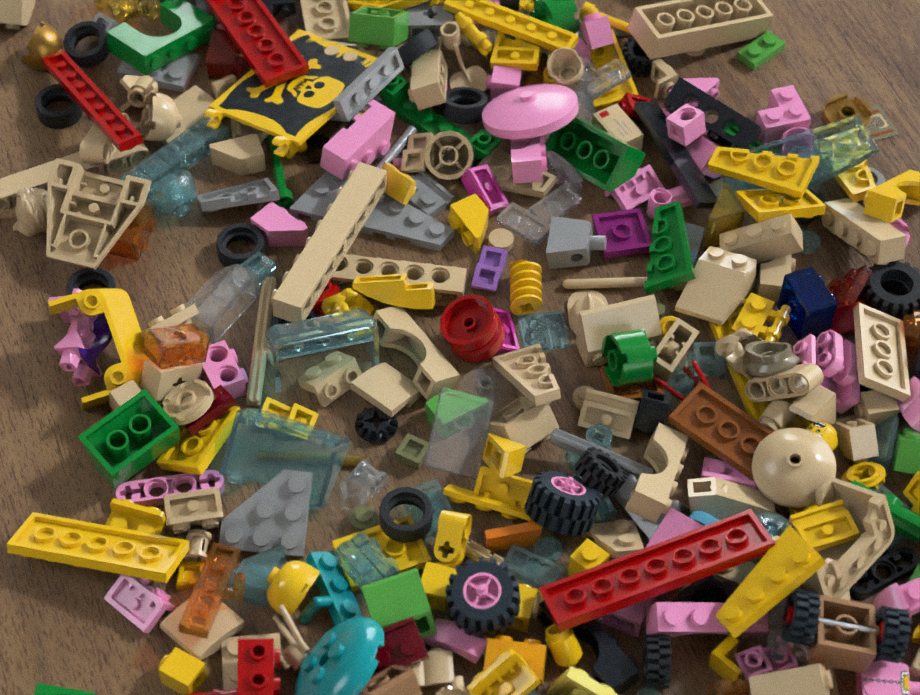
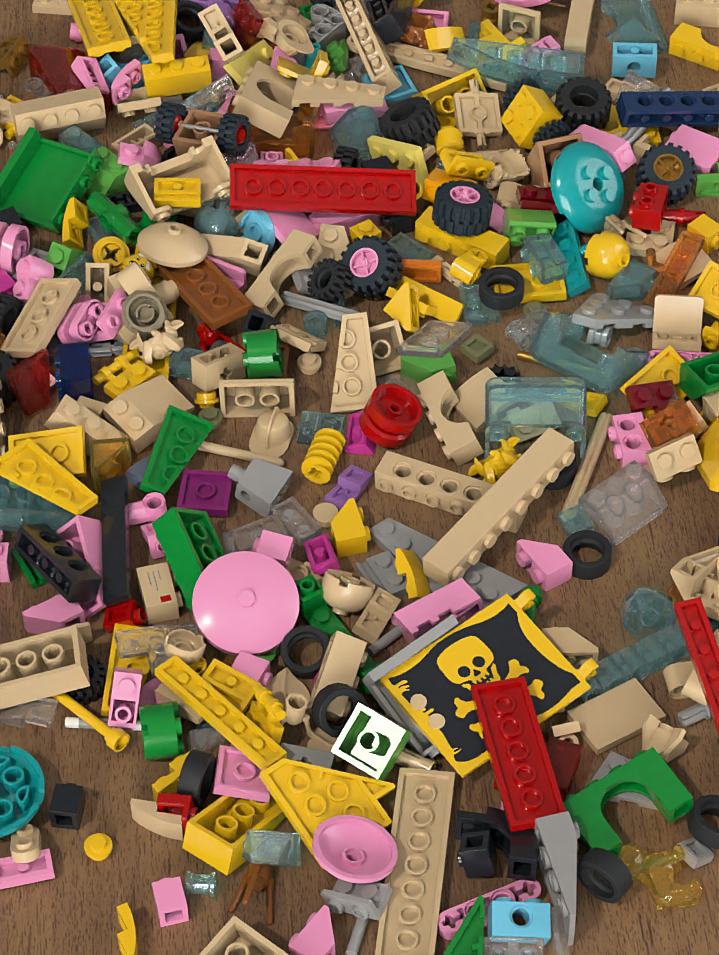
camera: 160 degrees left, 5 degrees down
tan cylinder [141,91,182,141] -> none
tan tile [162,379,214,426] -> none
light grey wing [196,178,280,212] -> none
yellow slope [352,274,435,309] -> none
bright pink brick [666,103,706,147] -> none
yellow wing [715,525,826,639] -> none

